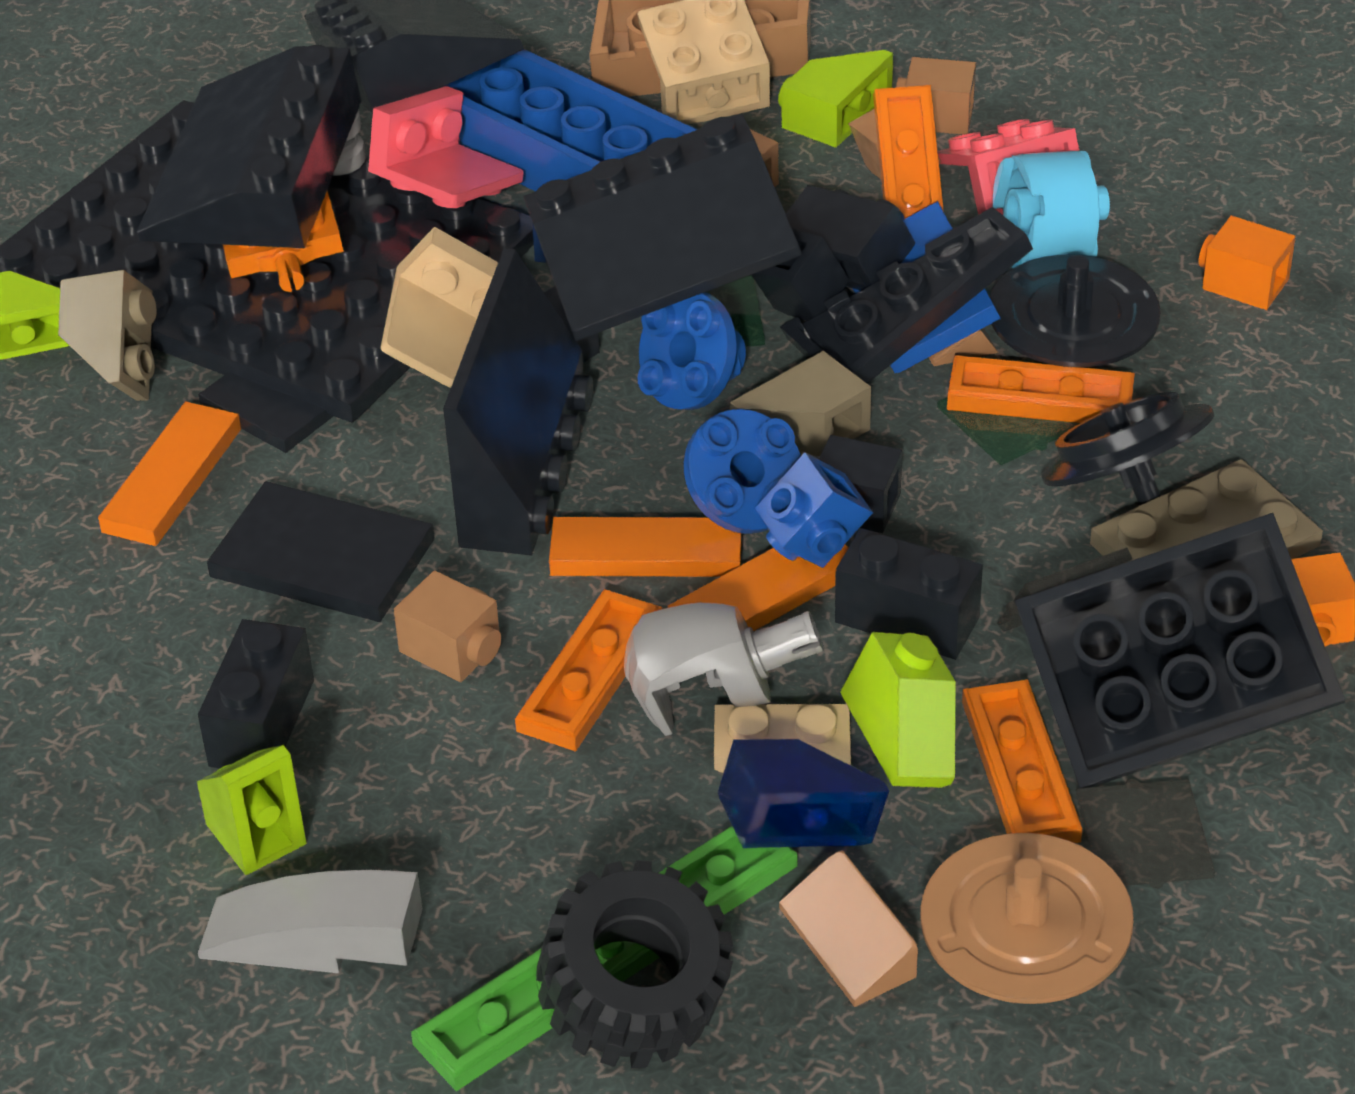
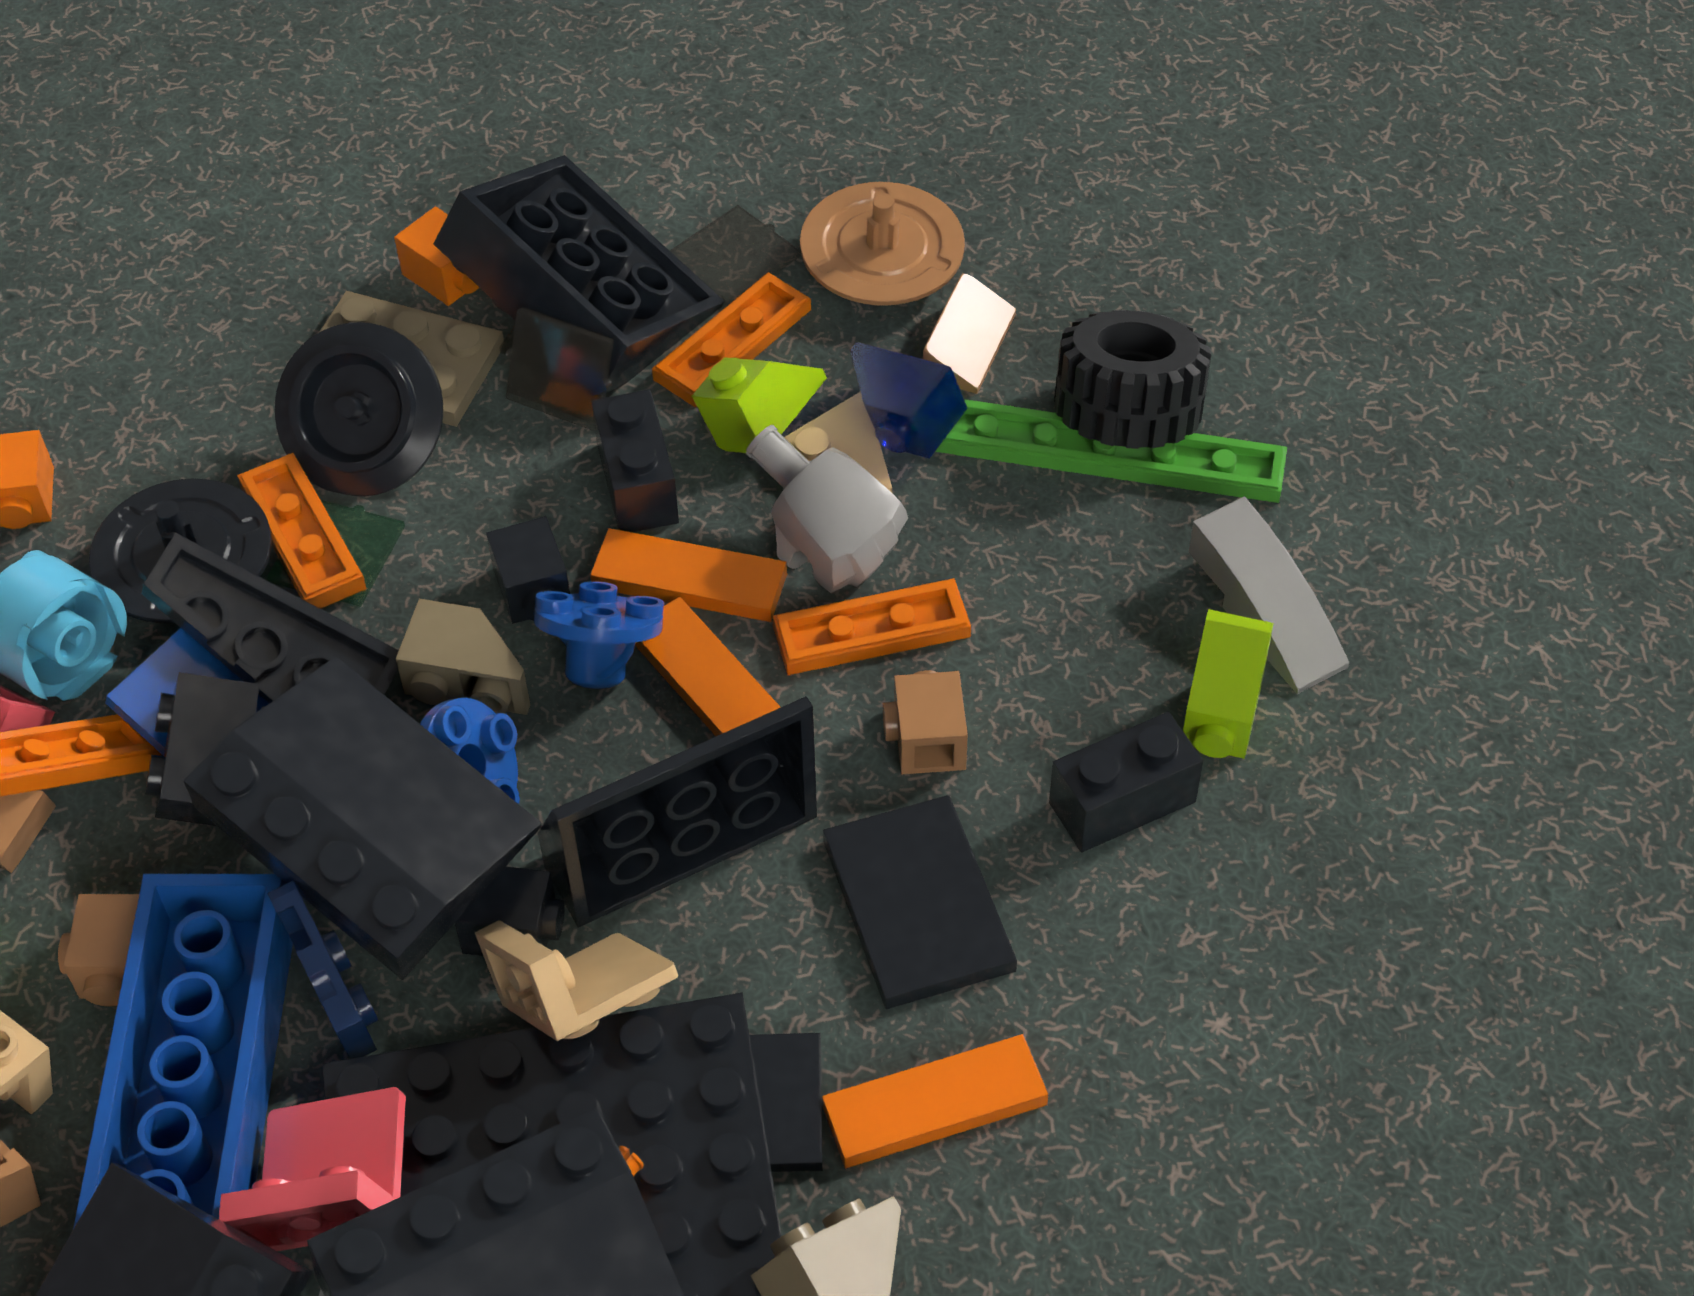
camera: 130 degrees left, 10 degrees up
blue brick [755,452,873,568] -> none

